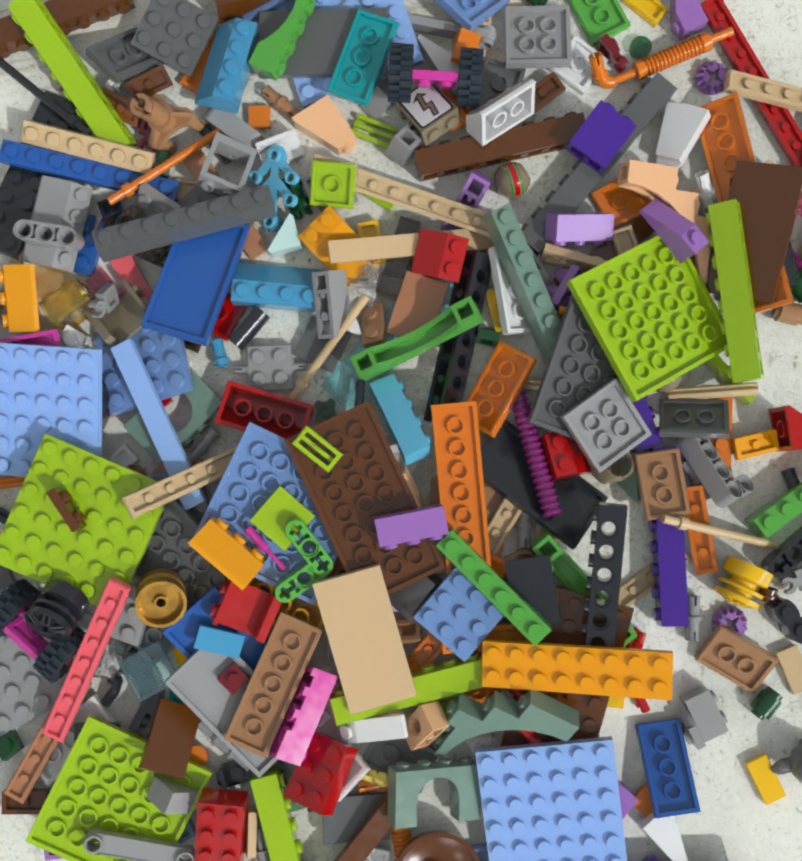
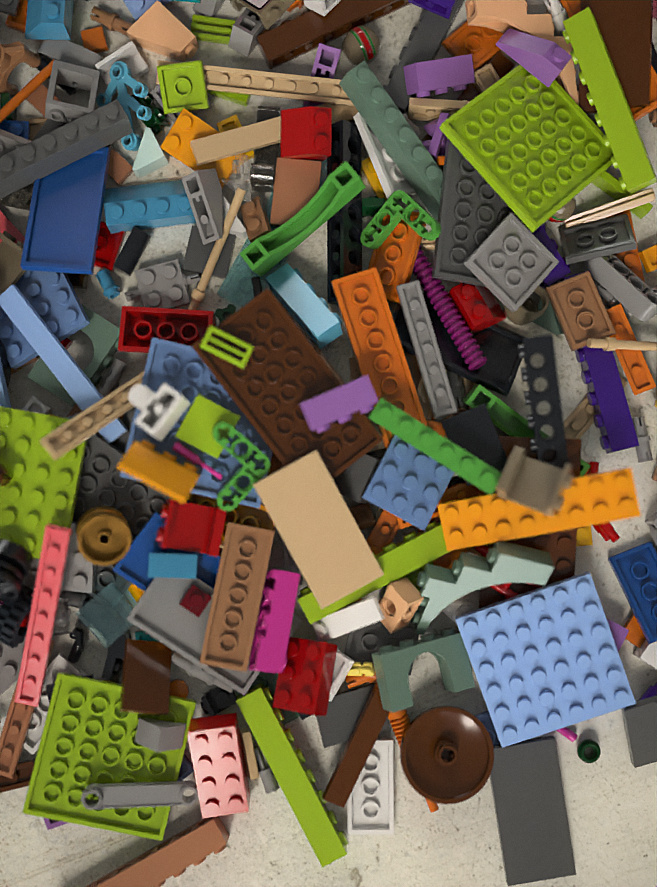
camera: 15 degrees left, 0 degrees up
none -> white brick [128,383,191,442]
none -> bright green beam [360,190,441,250]
none -> light grey tile [396,280,458,419]
none -> dark tan panel [496,446,574,517]

